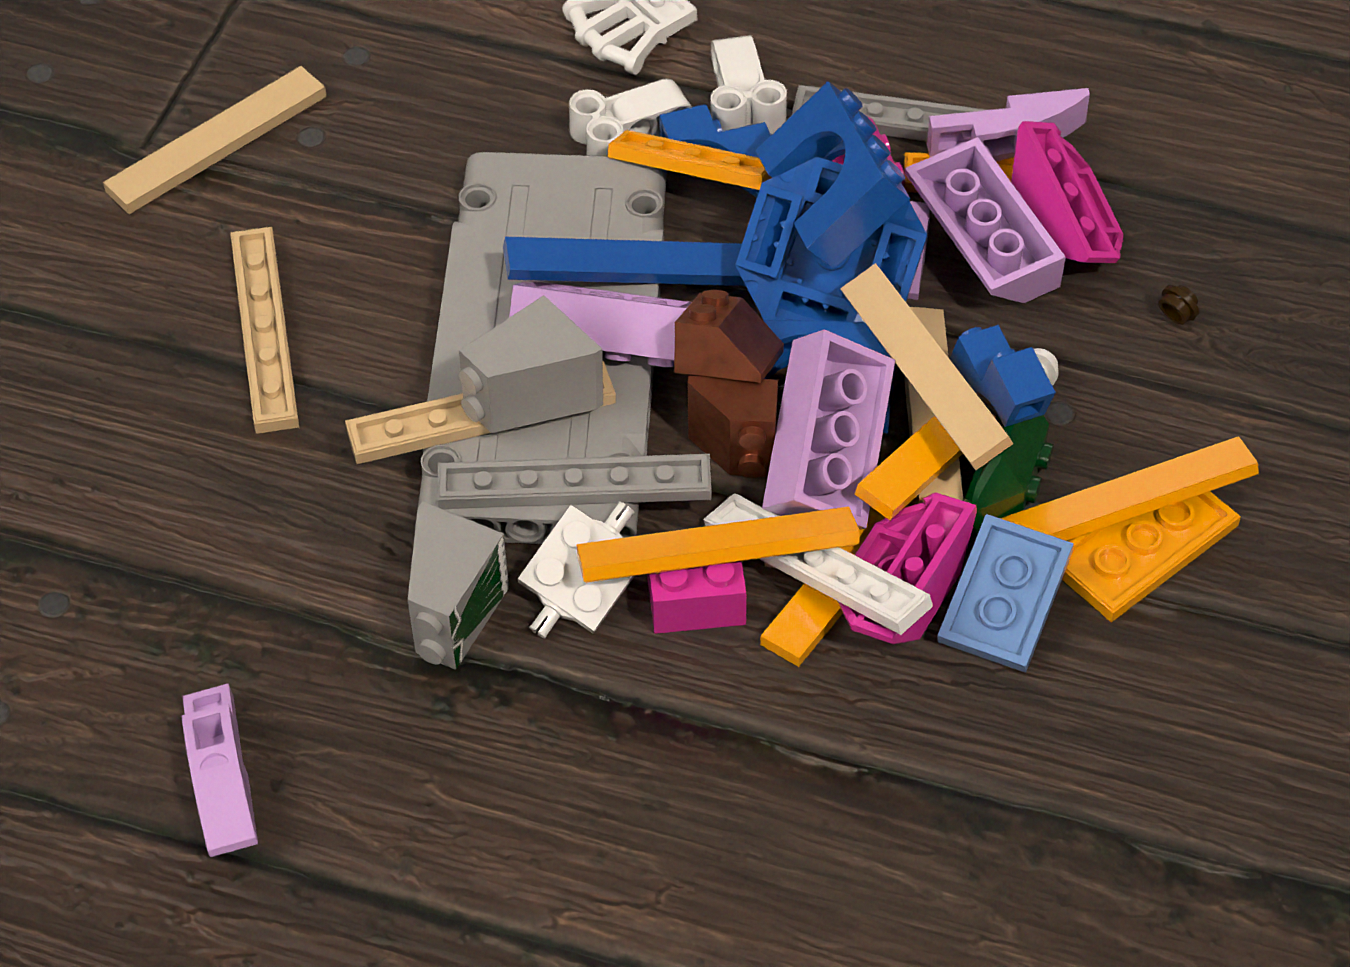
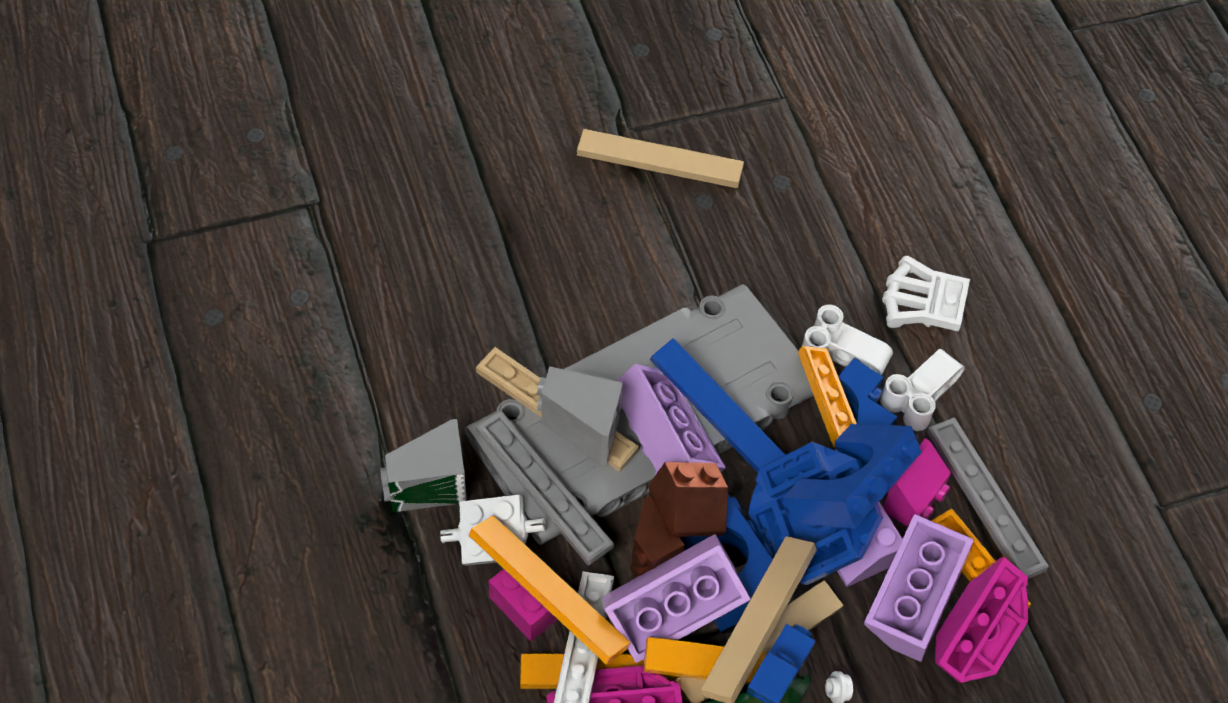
camera: 50 degrees right, 5 degrees up
lavender slope [182,683,258,857] -> none
tan tile [230,227,299,434] -> none
lavender slope [927,88,1090,161] -> none

